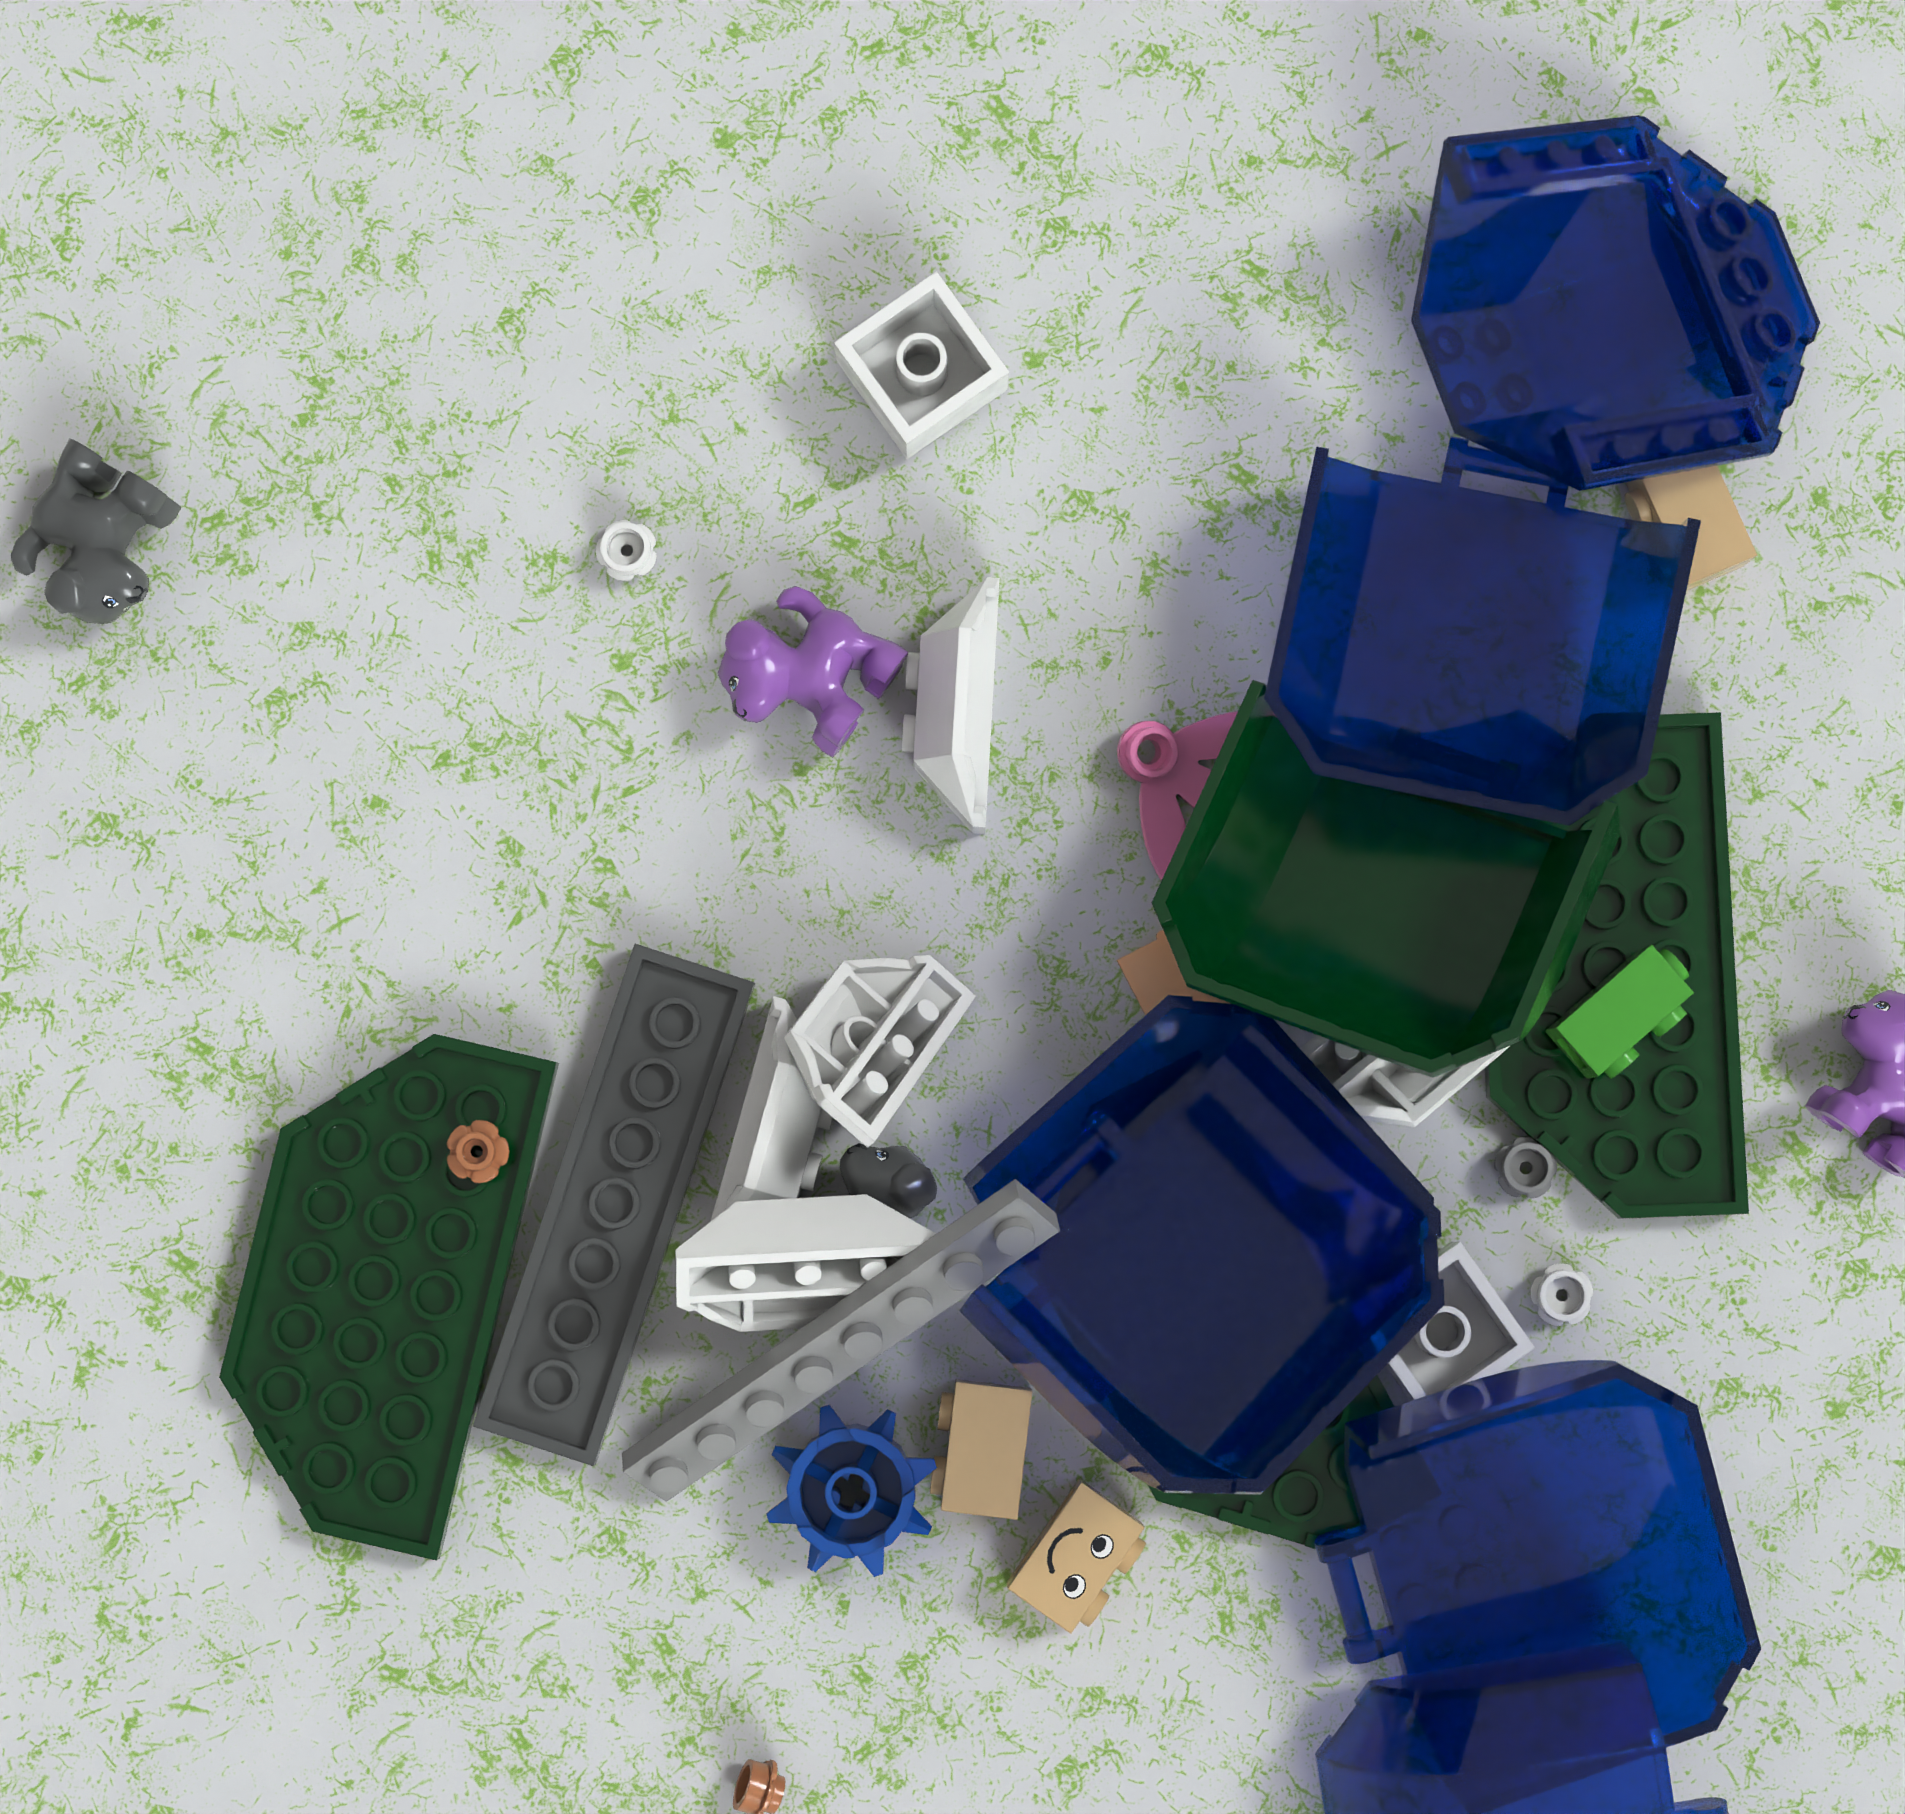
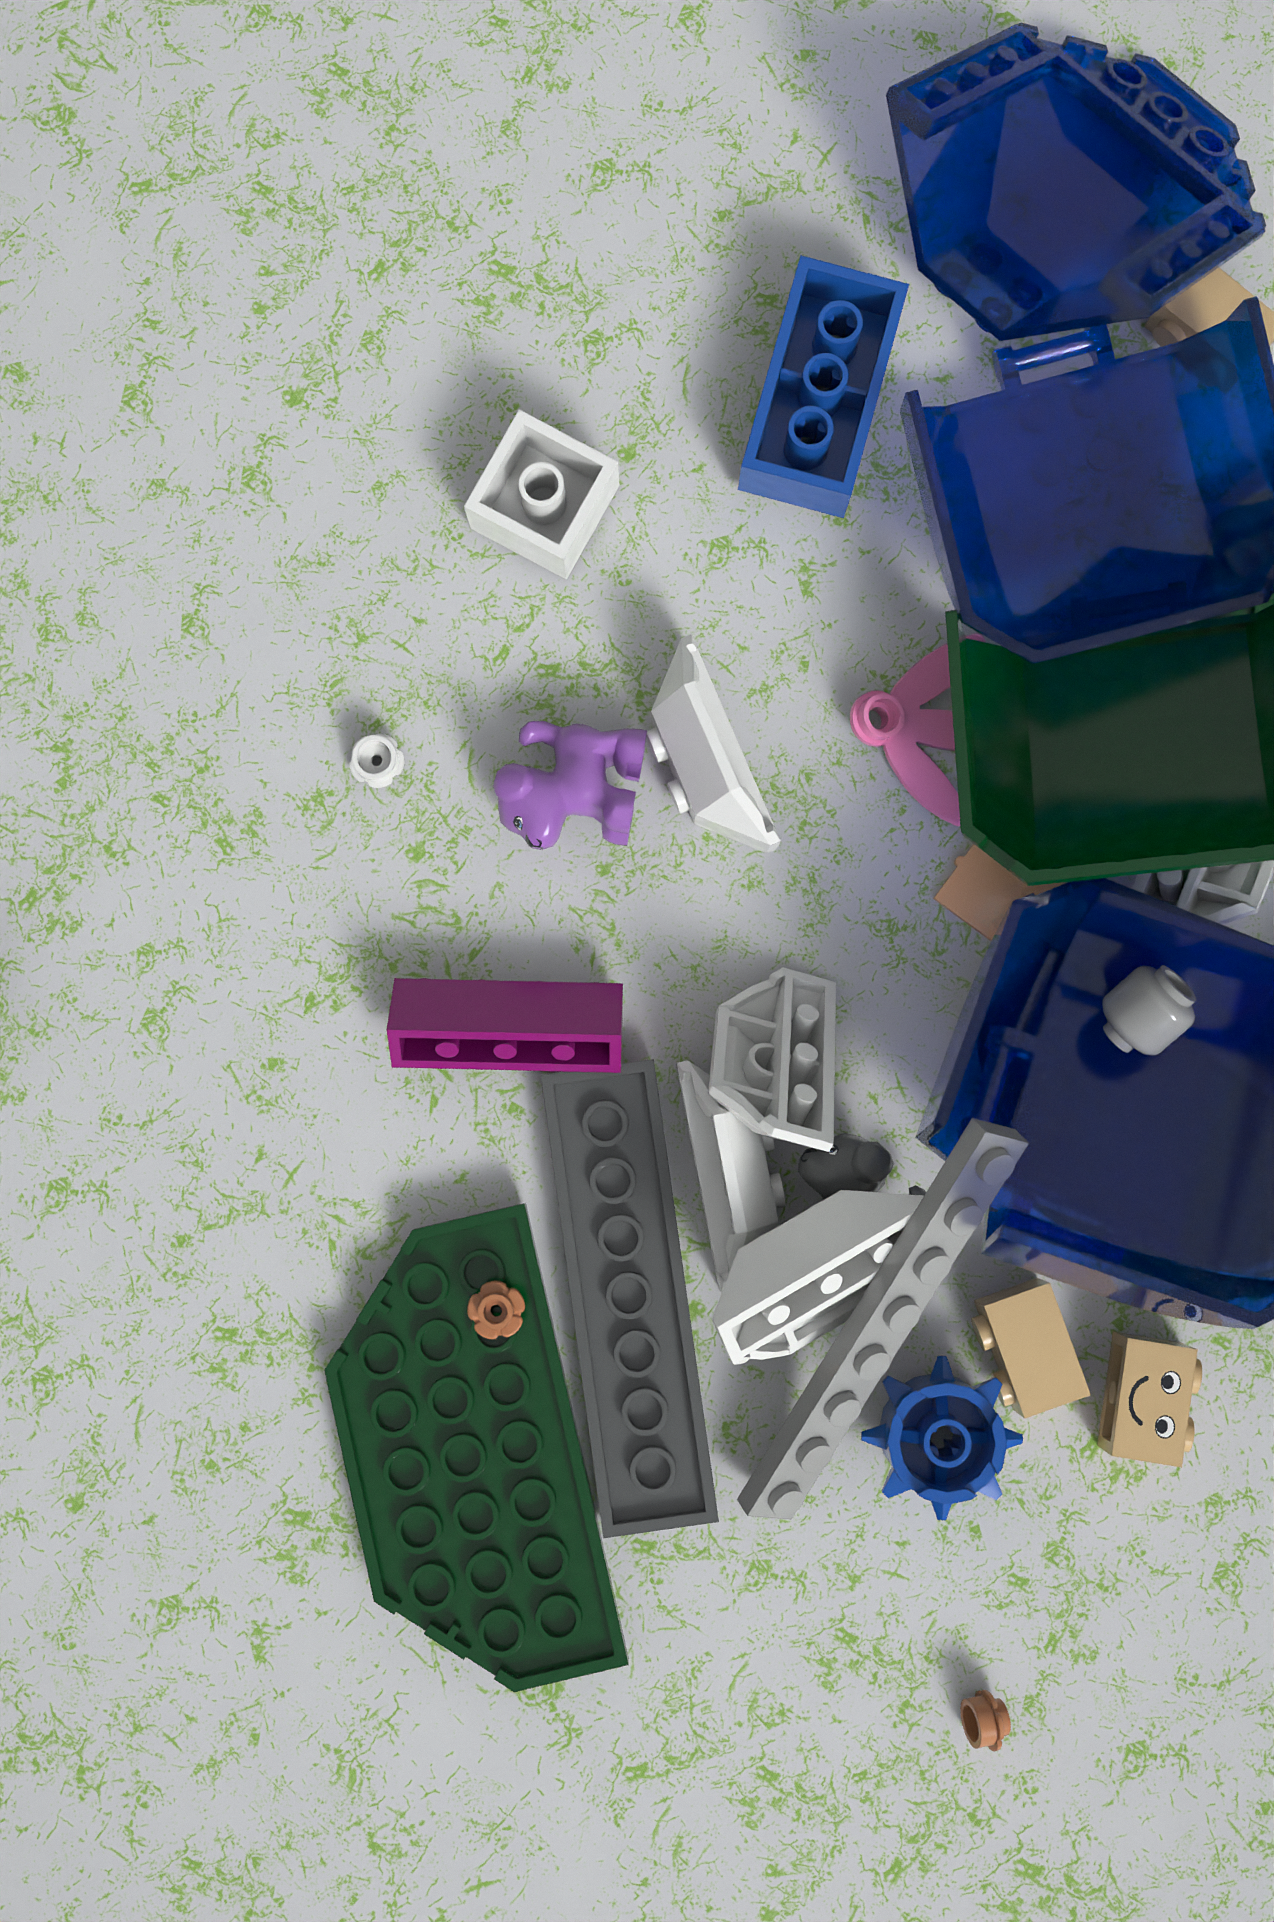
camera: 20 degrees left, 0 degrees up
none -> magenta brick [386,978,623,1073]
none -> blue brick [738,255,909,518]
none -> light grey head [1102,965,1197,1055]

